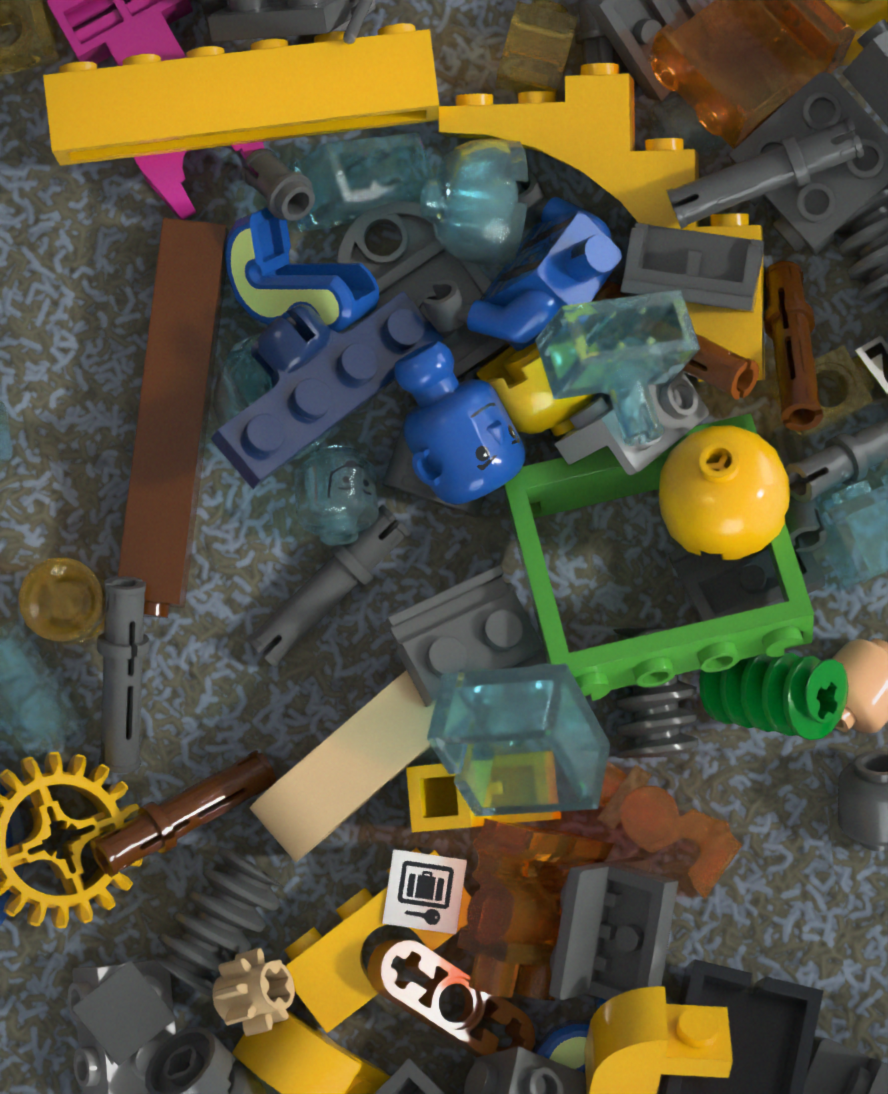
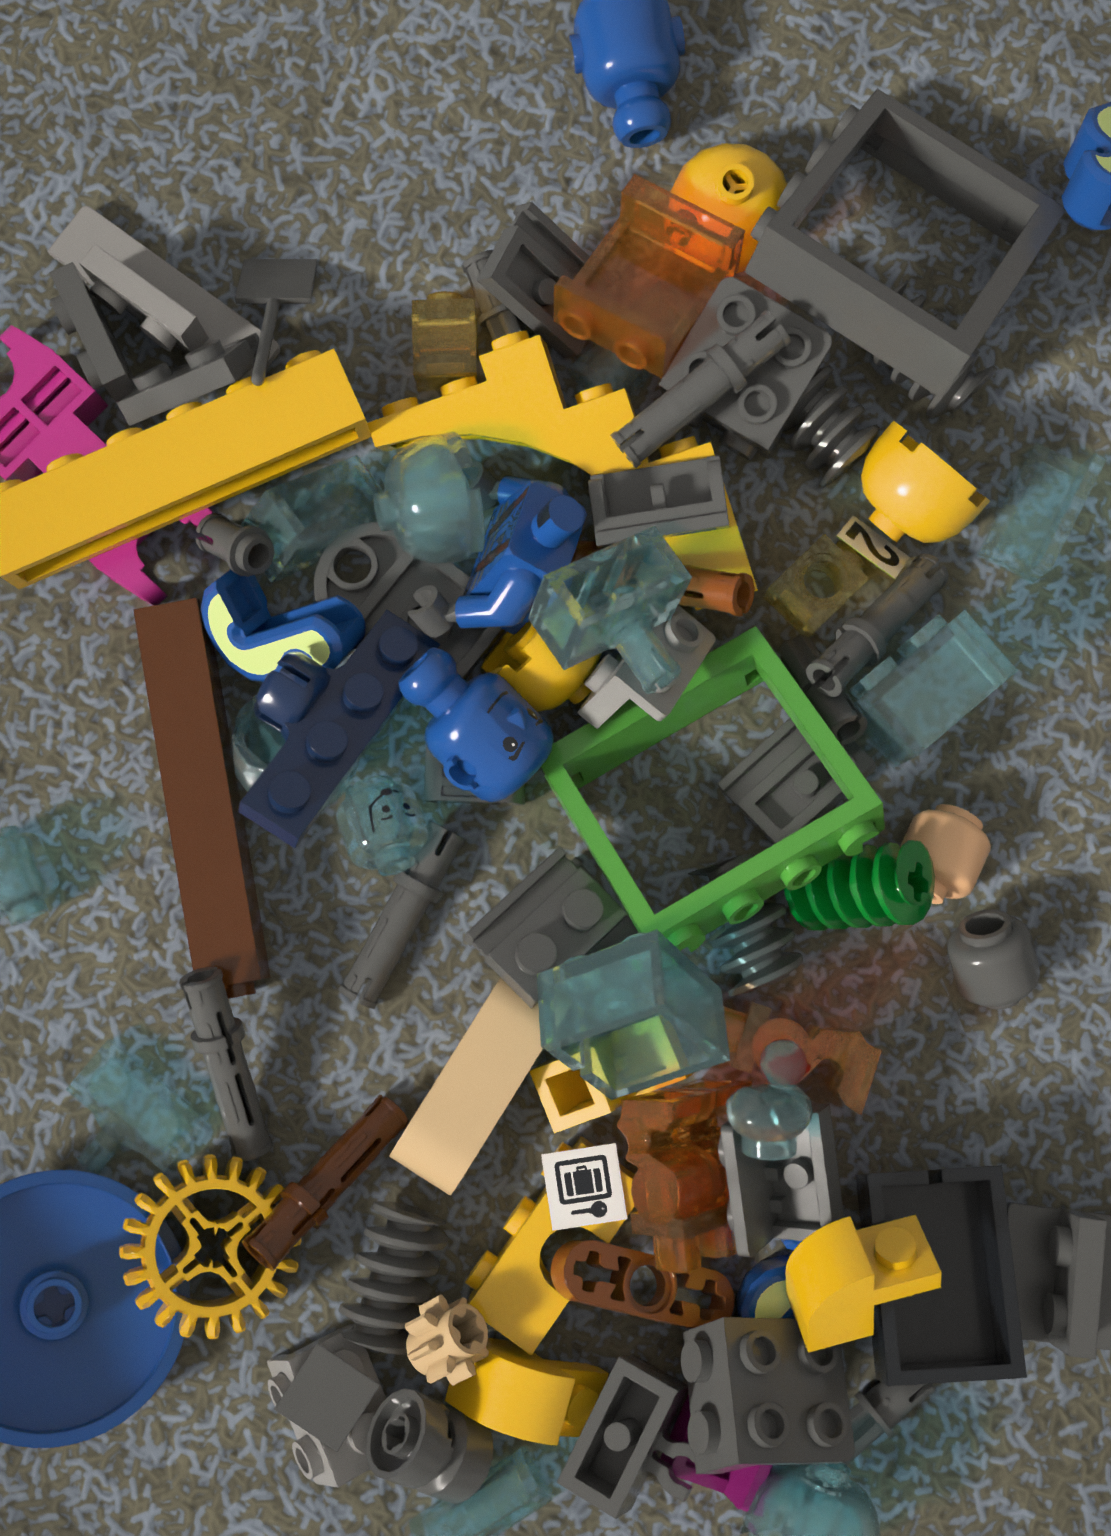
camera: 15 degrees left, 0 degrees up
clear yellow wheel [19,557,105,646] -> none
yellow cylinder [659,426,790,560] -> none
reddish brown pin [763,261,824,431] -> none
none -> clear light blue animal [726,1039,813,1160]

